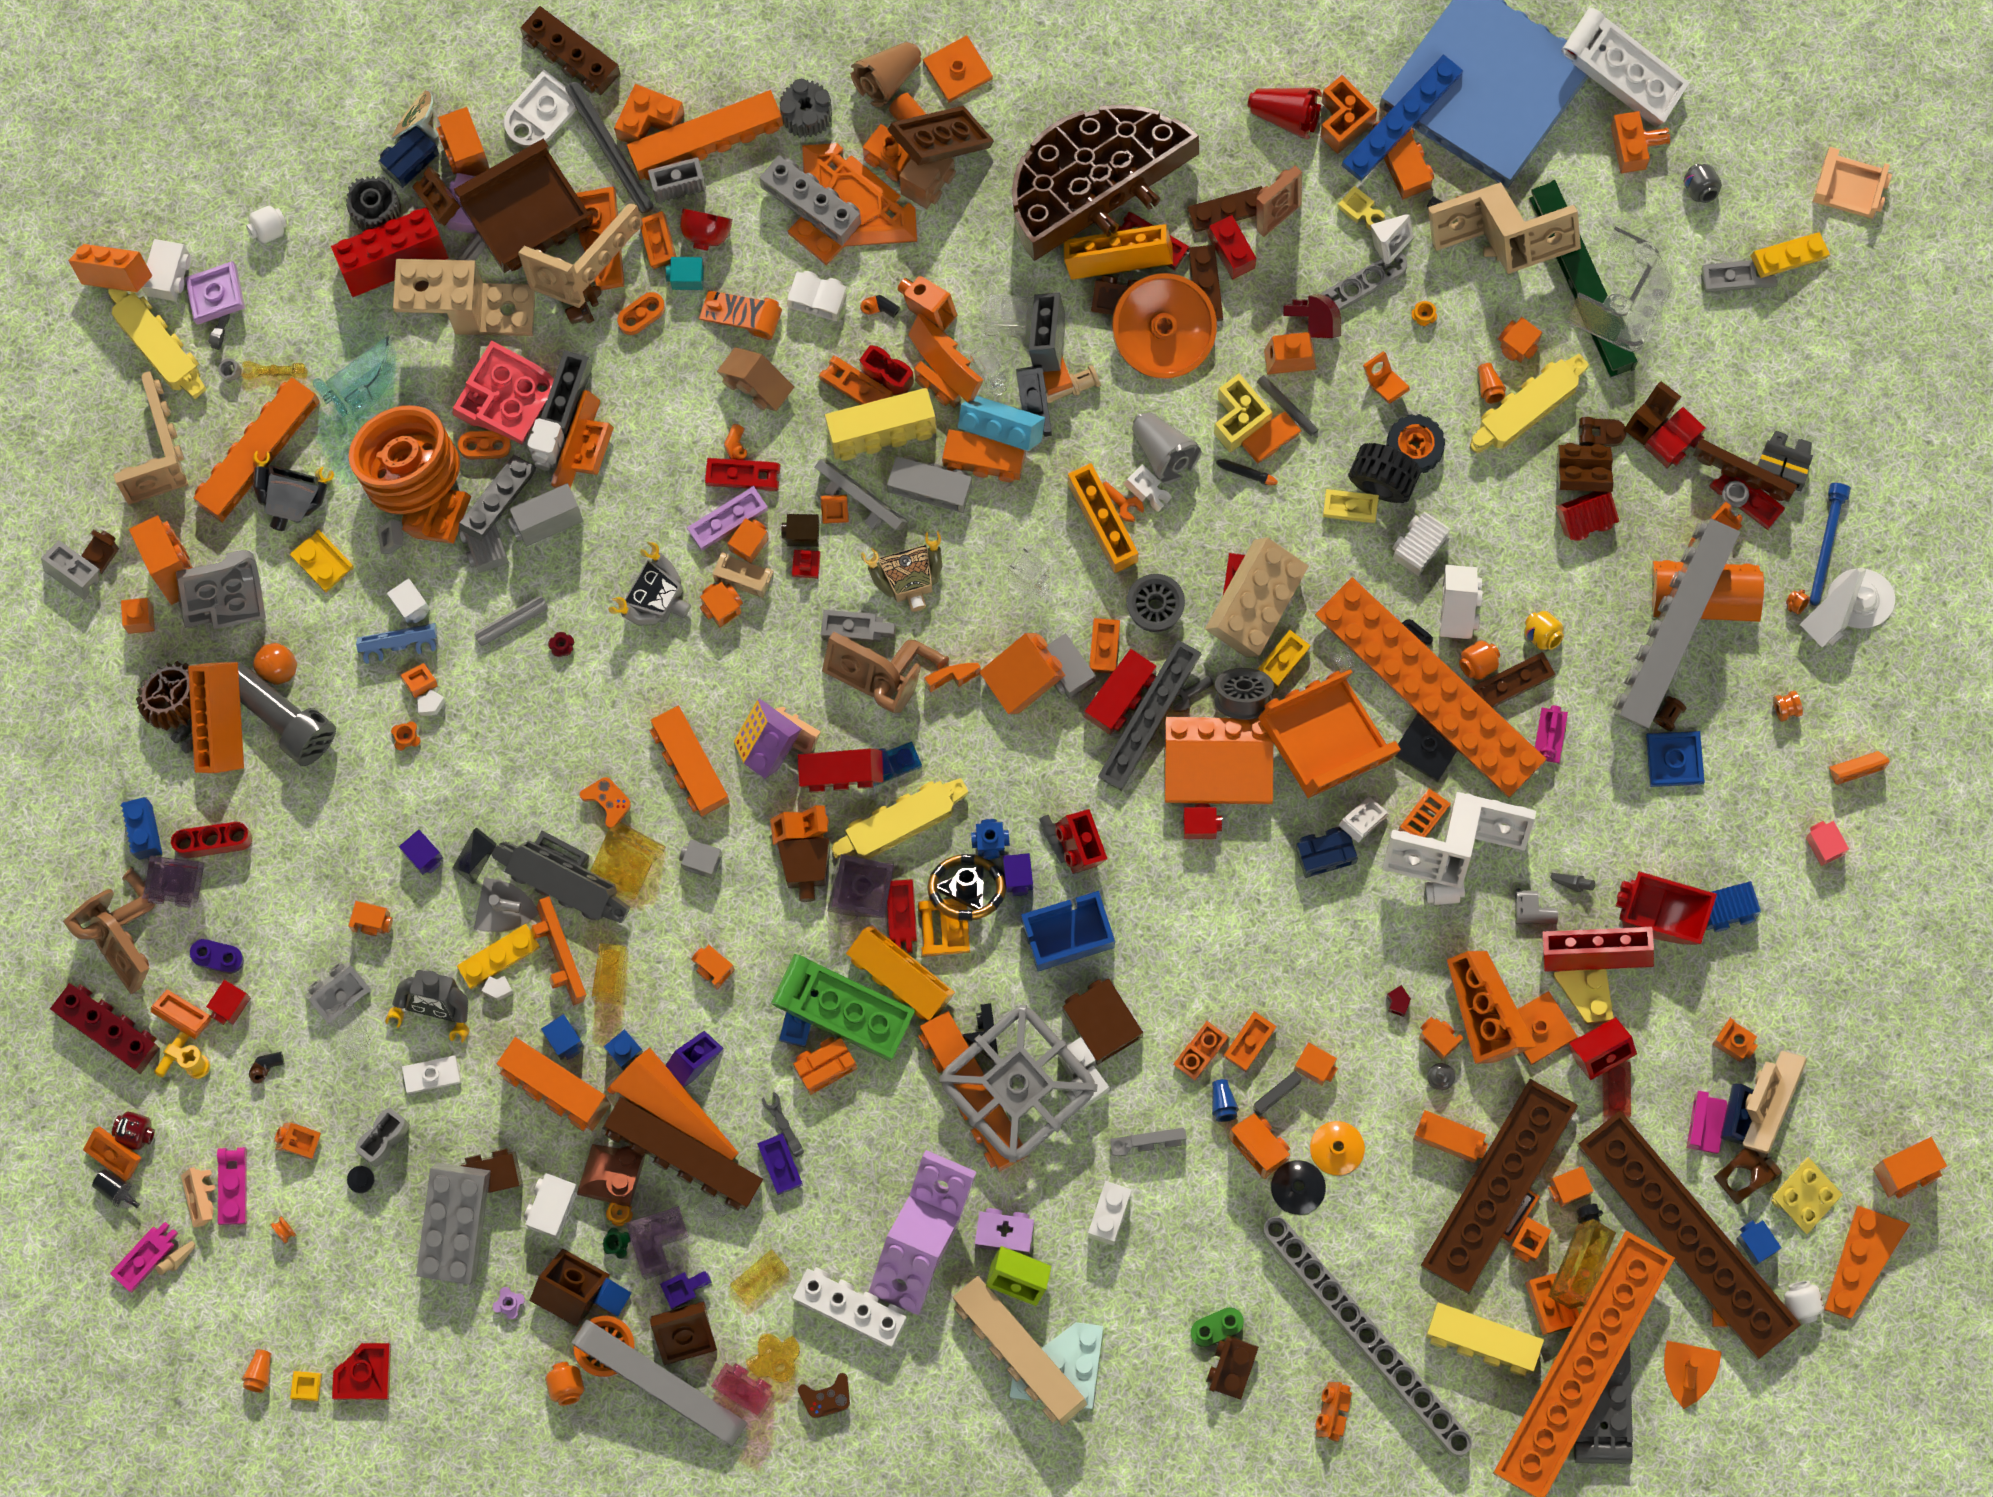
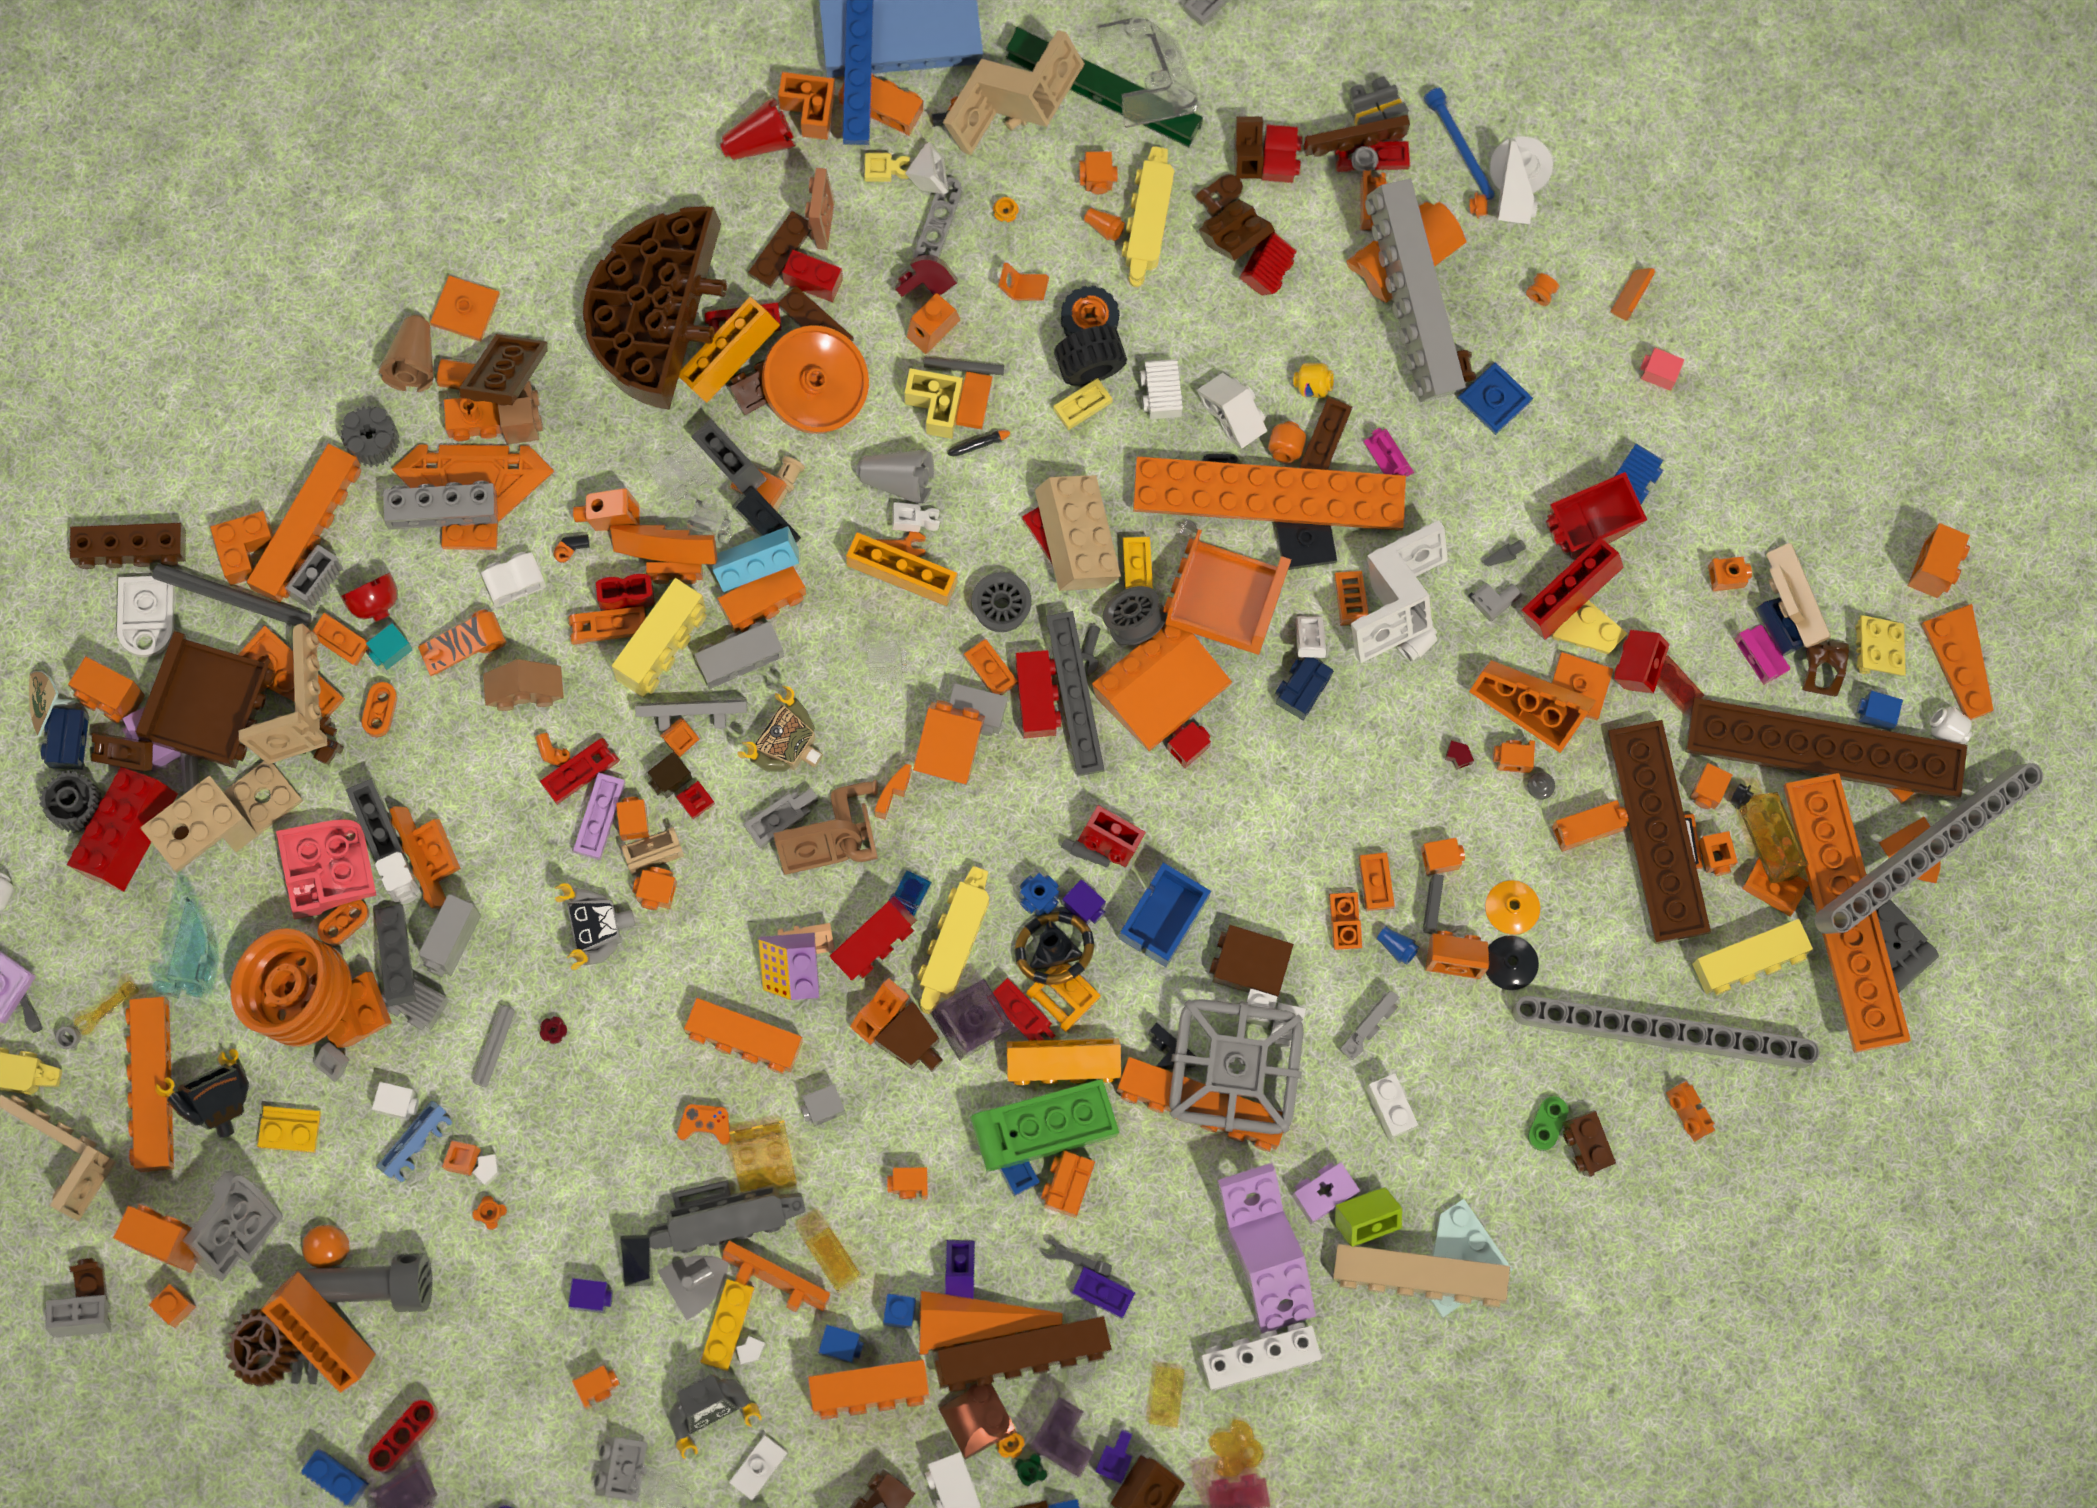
camera: 50 degrees left, 0 degrees up
reddish brown piece [798,1373,850,1419] -> none
none -> light grey beam [1815,763,2043,934]

